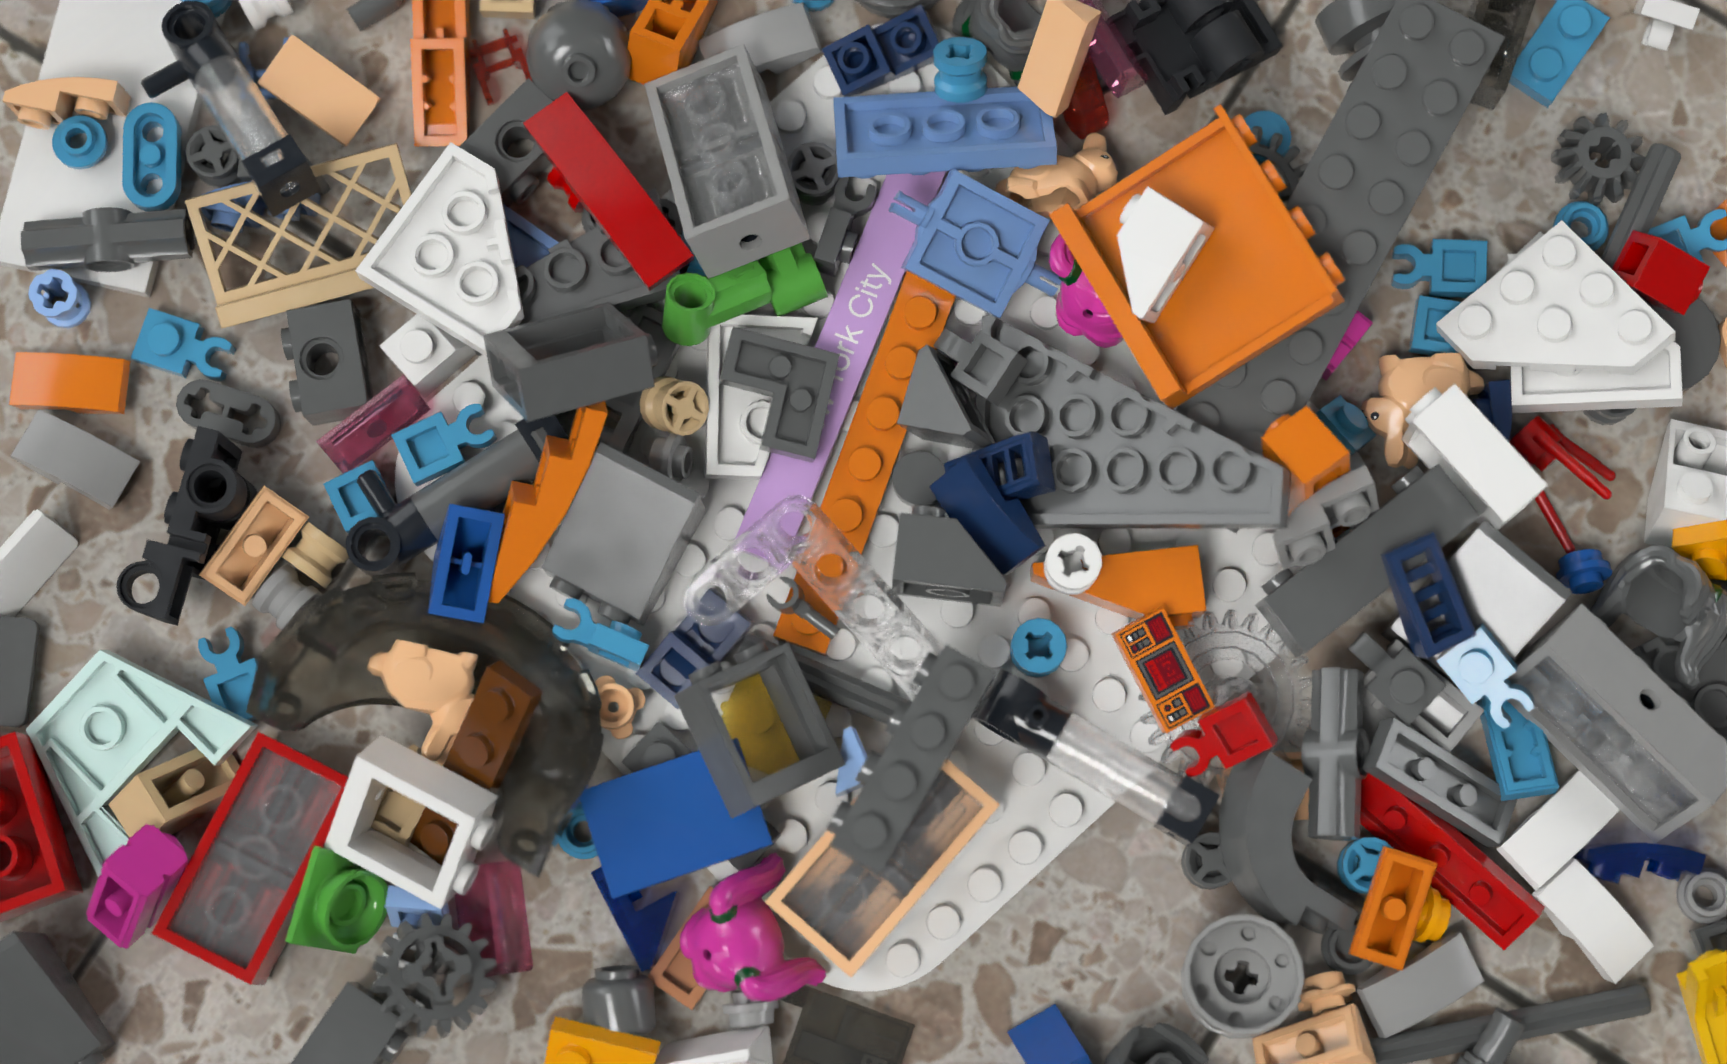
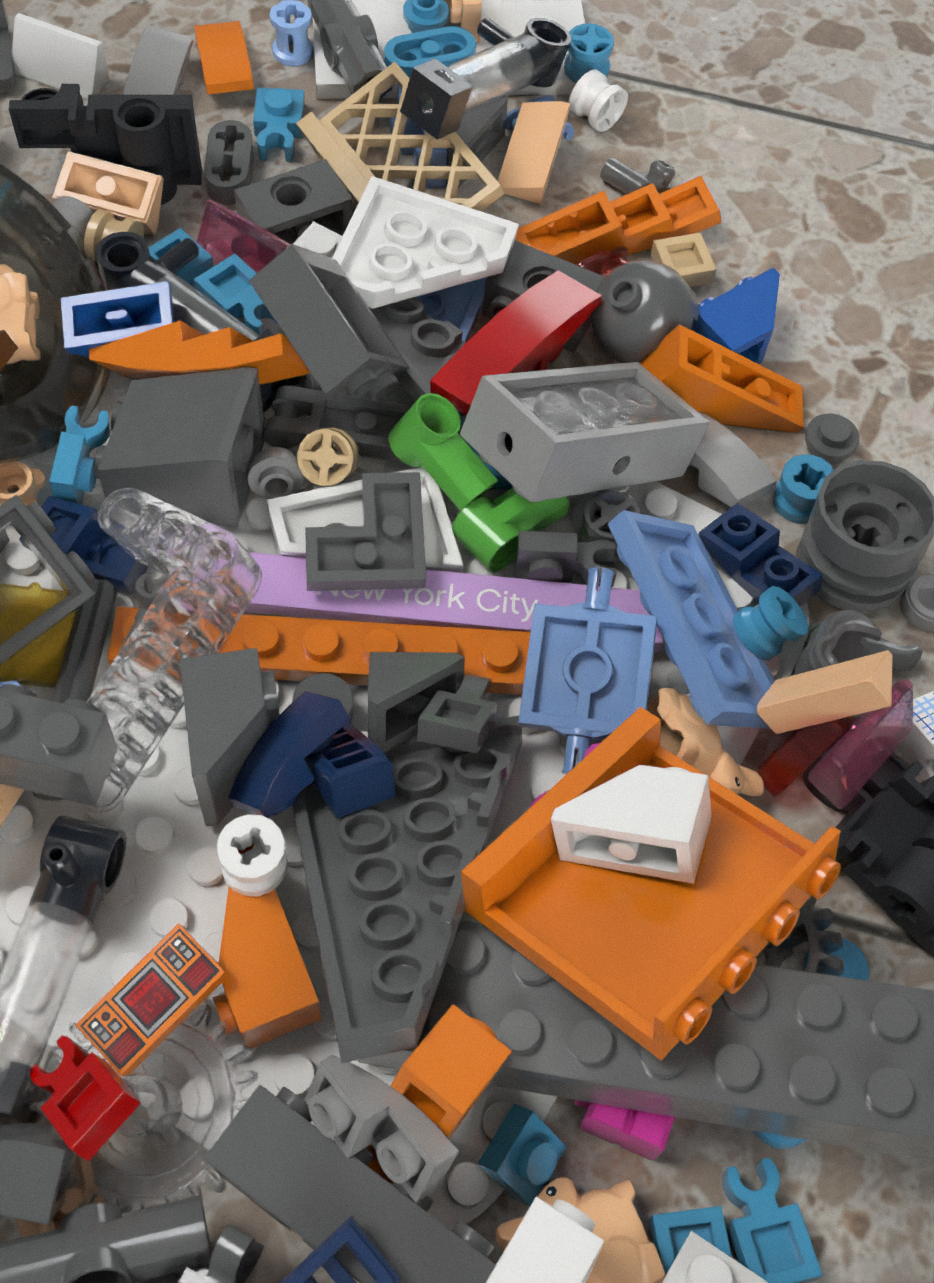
camera: 65 degrees right, 20 degrees down
dark azure wheel [1010,618,1067,678] -> none

